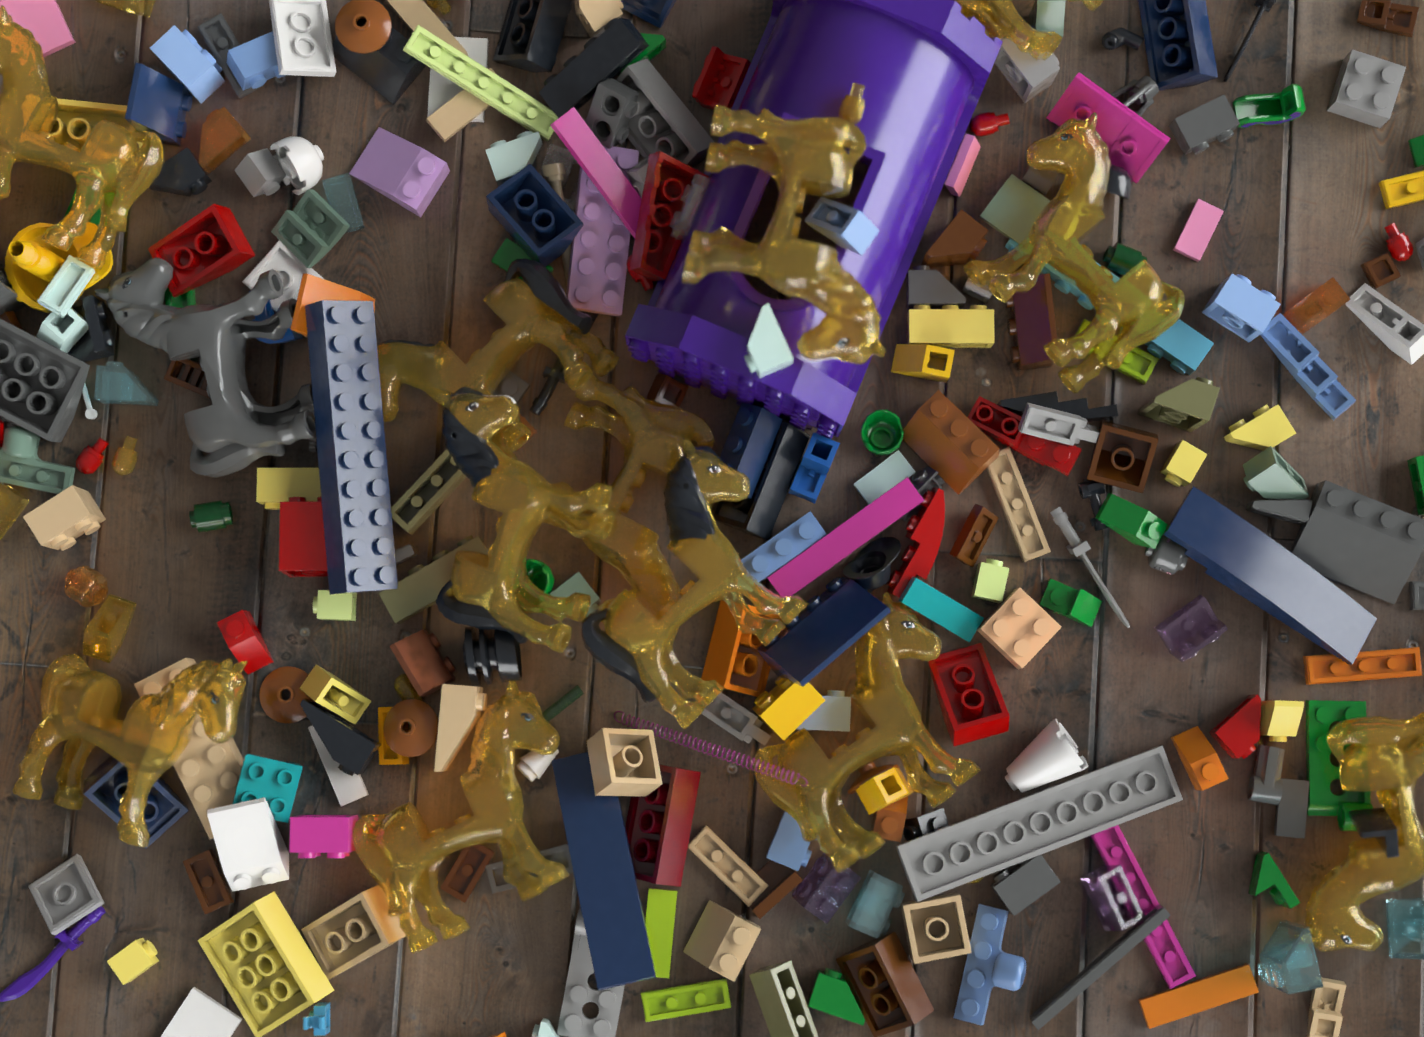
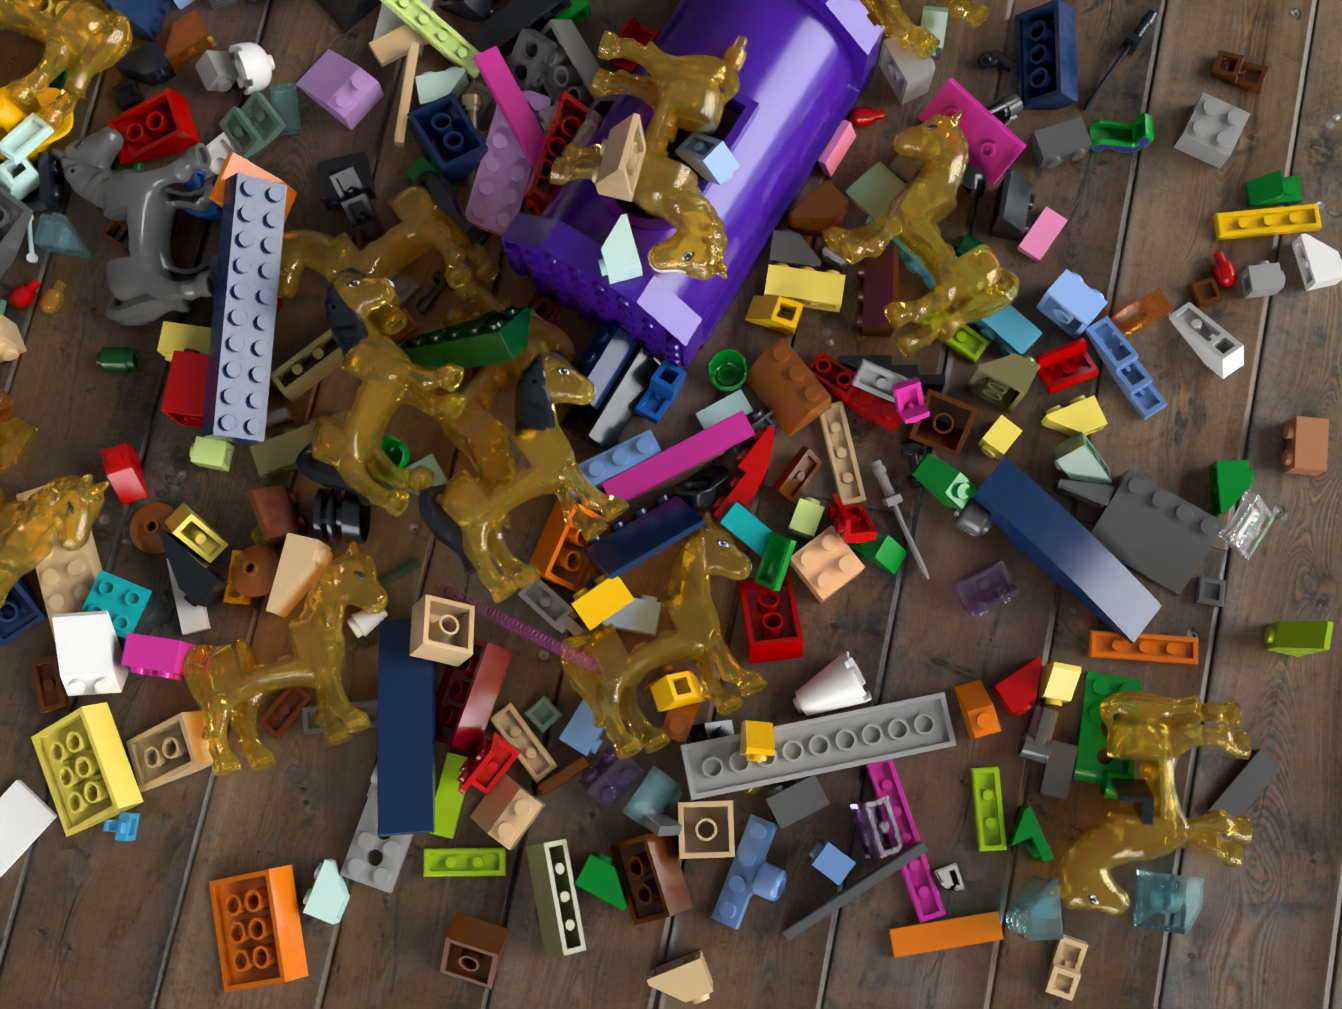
camera: 15 degrees right, 5 degrees down
none -> black tile [112,78,145,112]
none -> black bracket [318,152,377,210]
none -> black slope [329,163,398,273]
none -> dark green wedge [387,305,530,368]
none -> tan tile [394,41,420,148]
none -> red bracket [457,732,520,795]
none -> sand green tile [525,695,563,733]
none -> tan slope [592,113,646,202]
none -> dark grey tile [642,814,682,836]
none -> yellow slope [739,720,775,762]
none -> green tile [754,532,797,592]
none -> medium blue brick [808,840,855,885]
none -> red bracket [828,493,877,544]
none -> dark pink bracket [892,377,930,424]
none -> tile [930,863,965,891]
none -> lime tile [970,767,1007,852]
none -> black slope [989,169,1035,241]
none -> red bracket [1036,338,1099,394]

